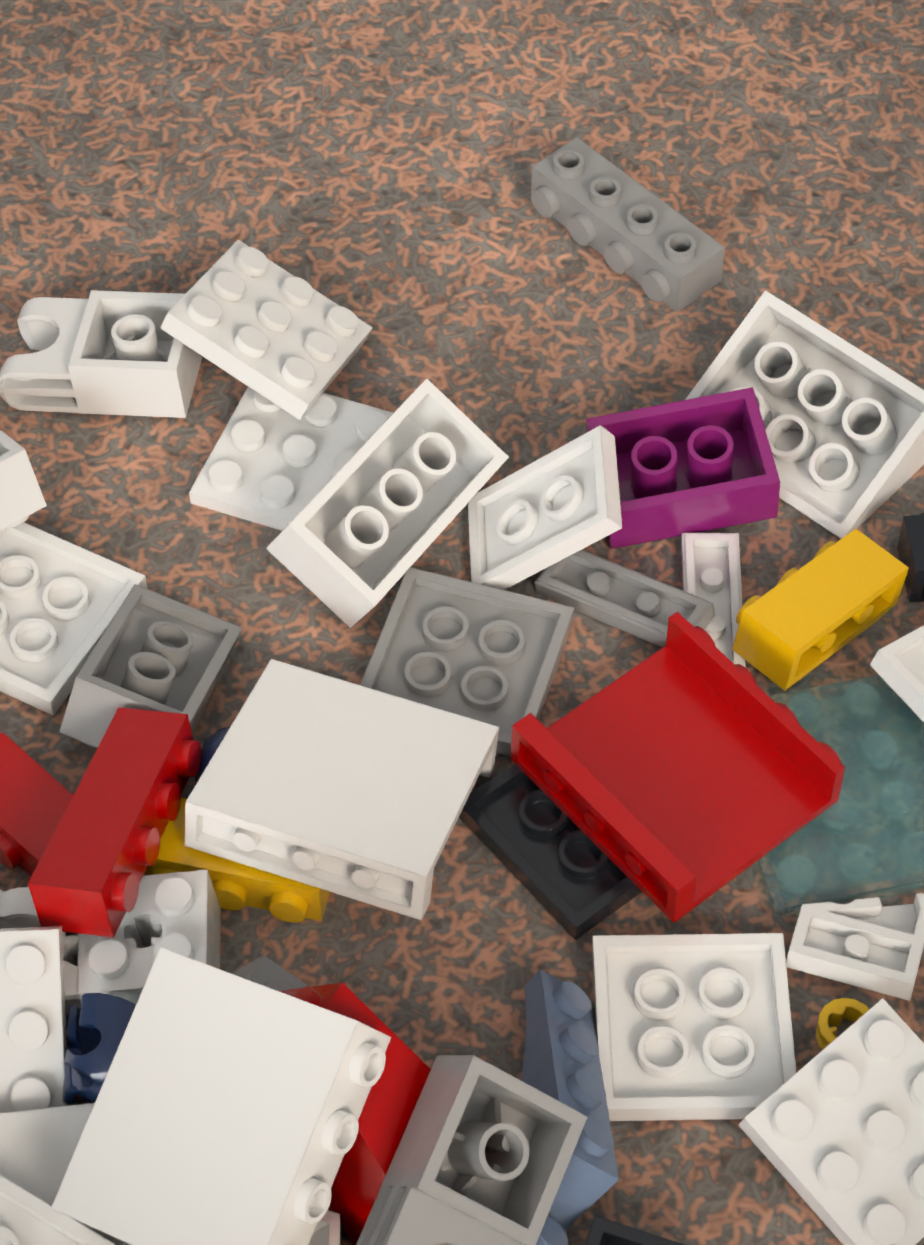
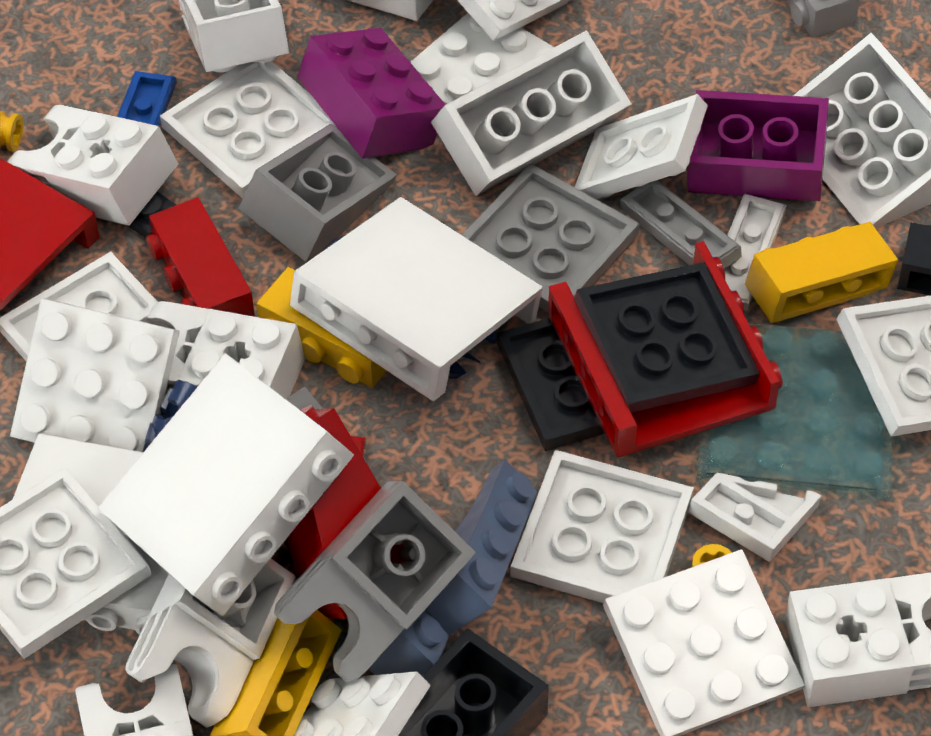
camera: 20 degrees right, 0 degrees up
red brick [28,707,201,938] -> none
none -> magenta brick [297,28,446,159]
none -> black plate [574,262,760,413]

